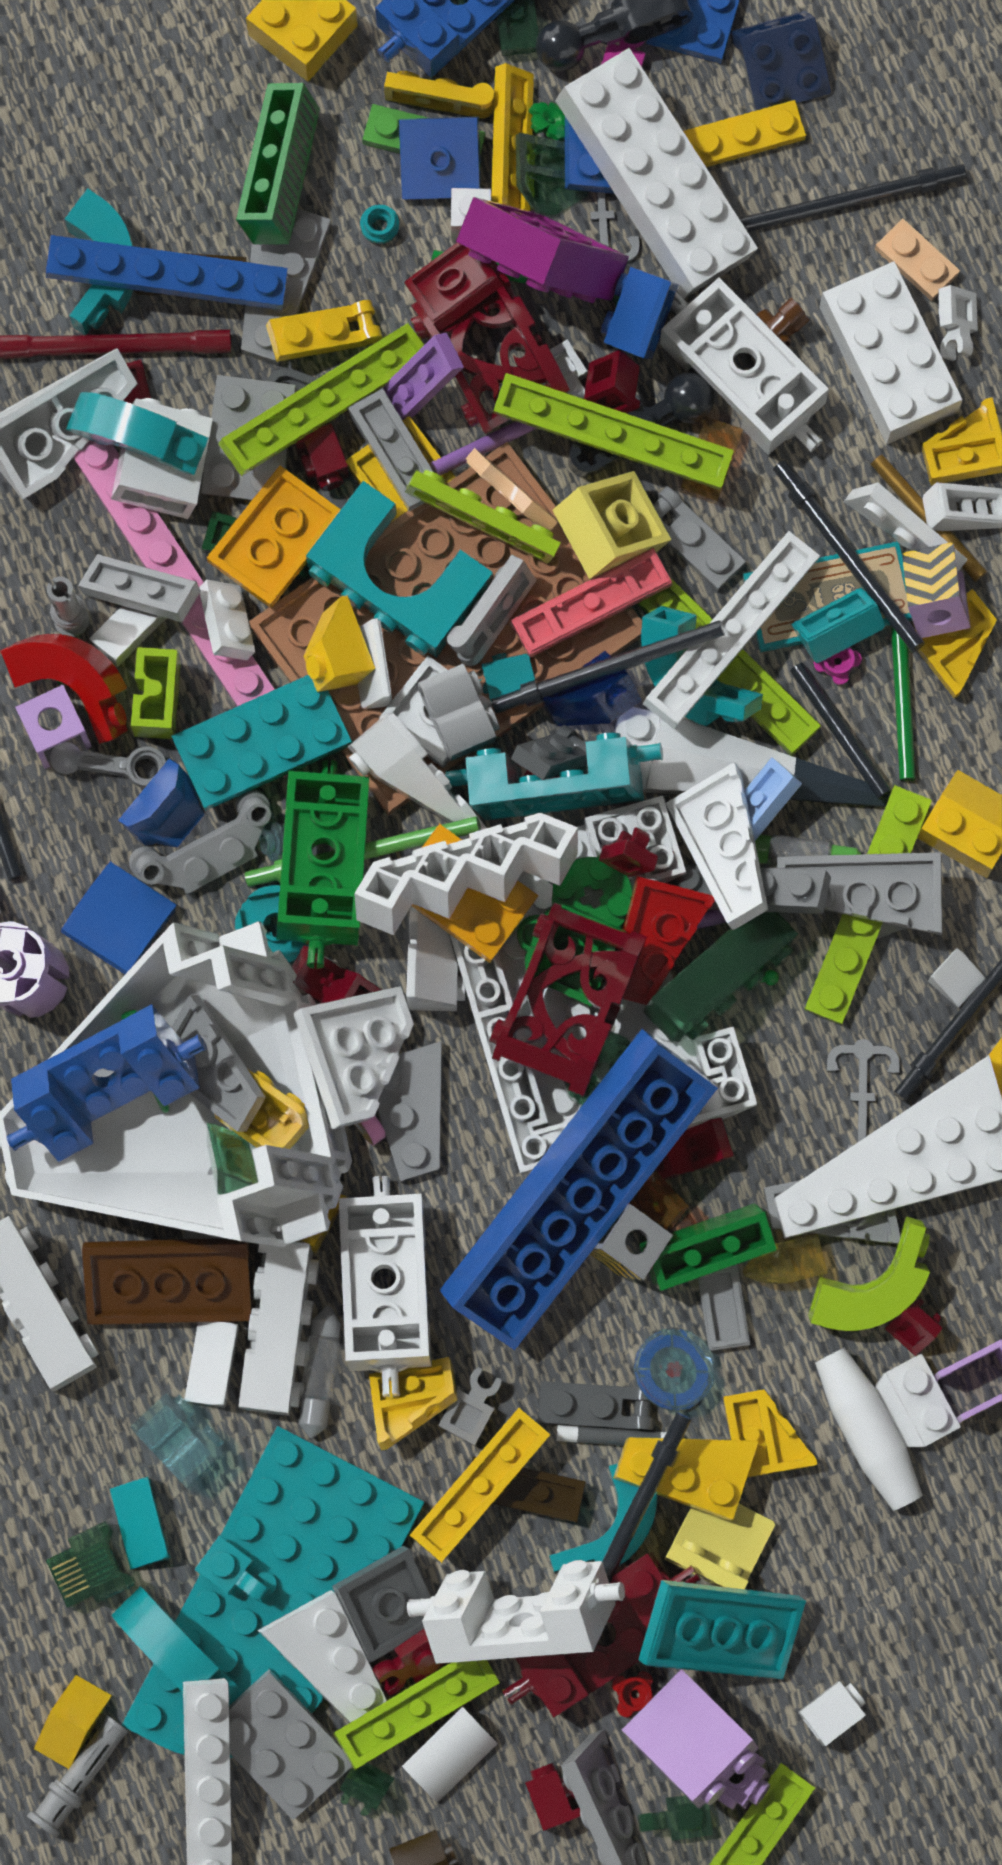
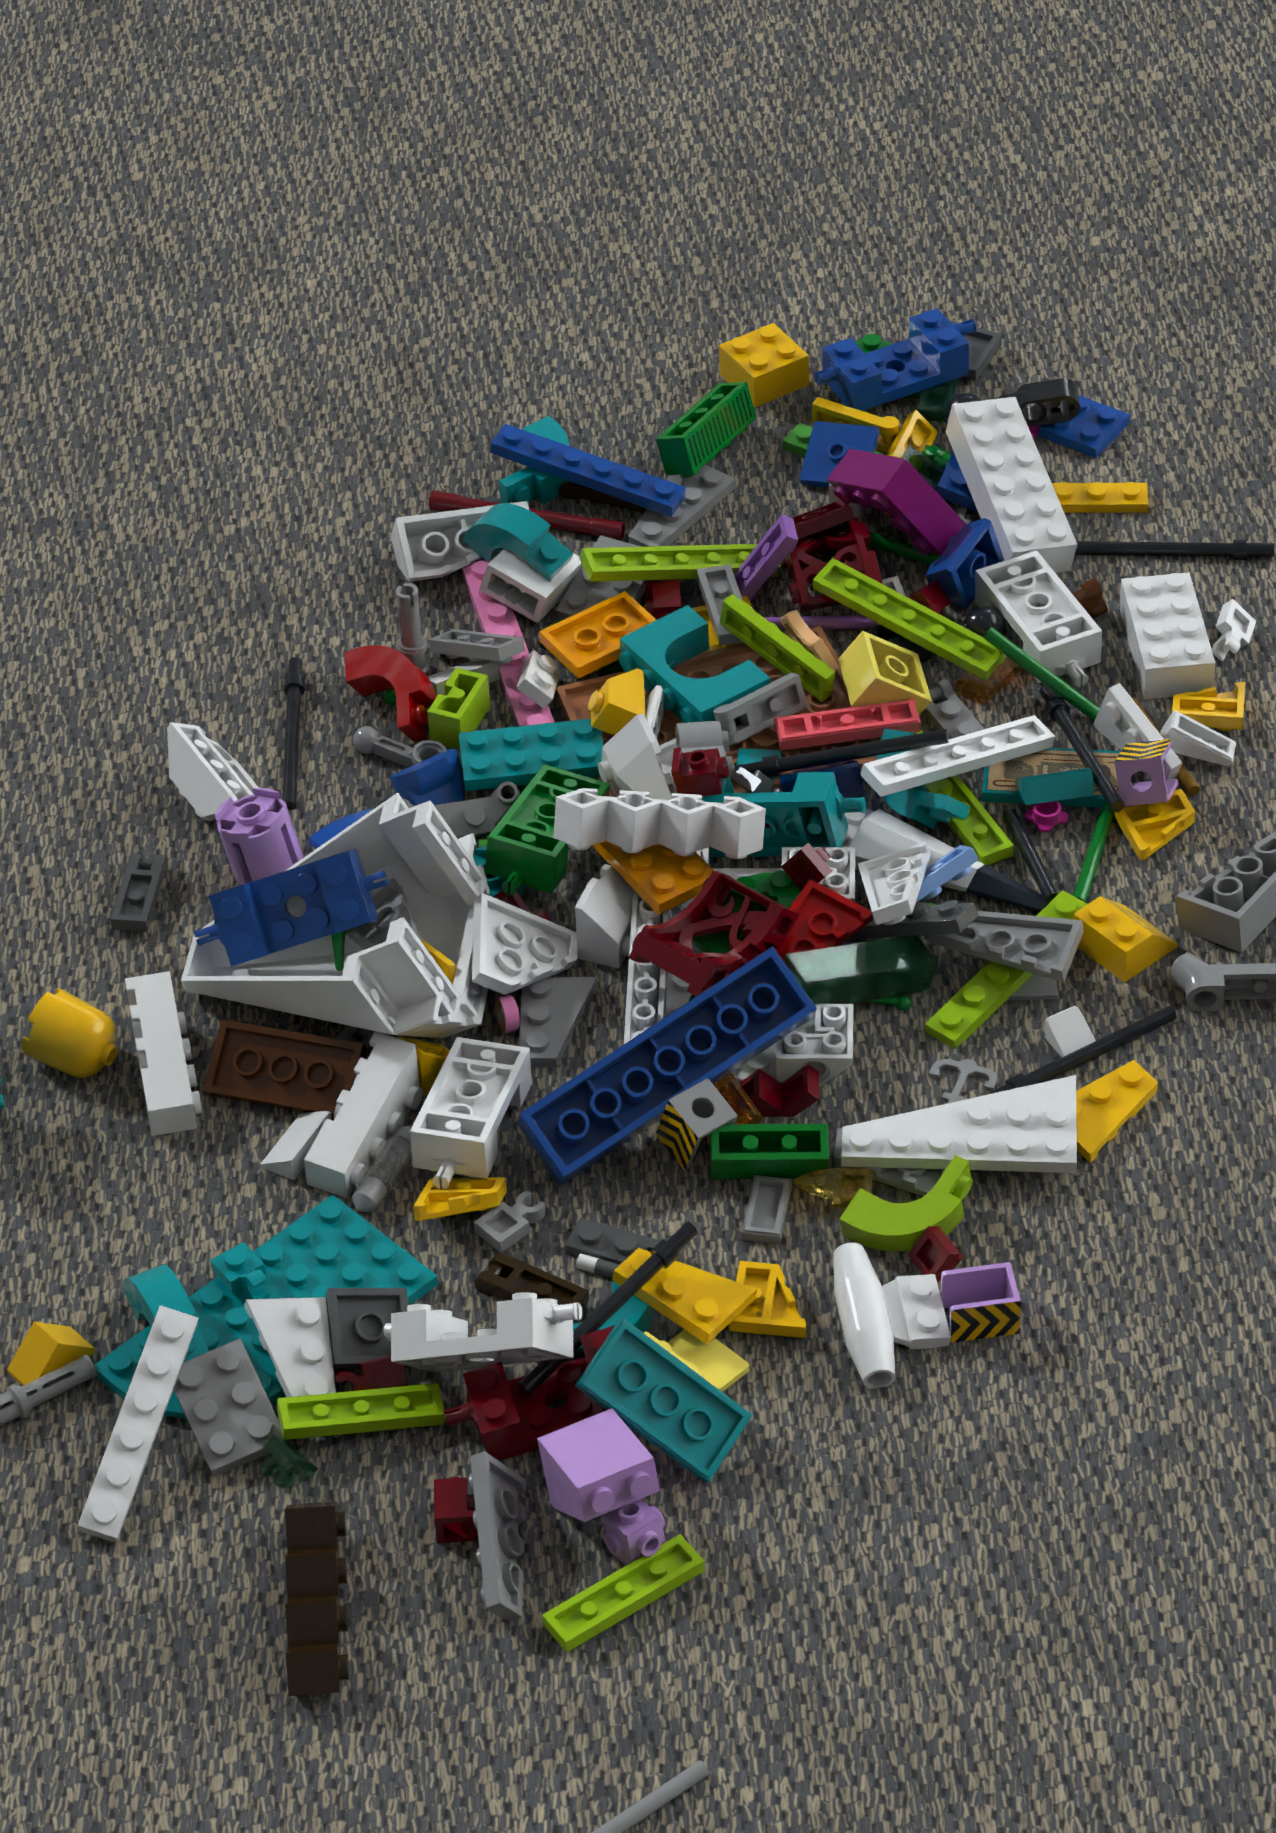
camera: 20 degrees right, 35 degrees down
lavender piece [15,685,92,769] -> none
clear green piece [45,1521,138,1608] -> none
teal slope [110,1477,171,1570] -> none
clear light blue brick [130,1393,225,1490] -> none
yellow plate [266,300,383,362] -> none
teal plate [360,205,399,244] -> none
white brick [402,1707,498,1803] -> none
yellow plate [410,1408,550,1563] -> none
clear light blue tile [633,1328,715,1411] -> none
clear green plate [637,1795,713,1841] -> none
dark blue bracket [731,11,831,111] -> none
white brick [798,1681,866,1746] -> none
light nougat plate [875,218,960,301] -> none
none -> dark red brick [671,747,729,796]
none -> green bar [983,627,1100,721]

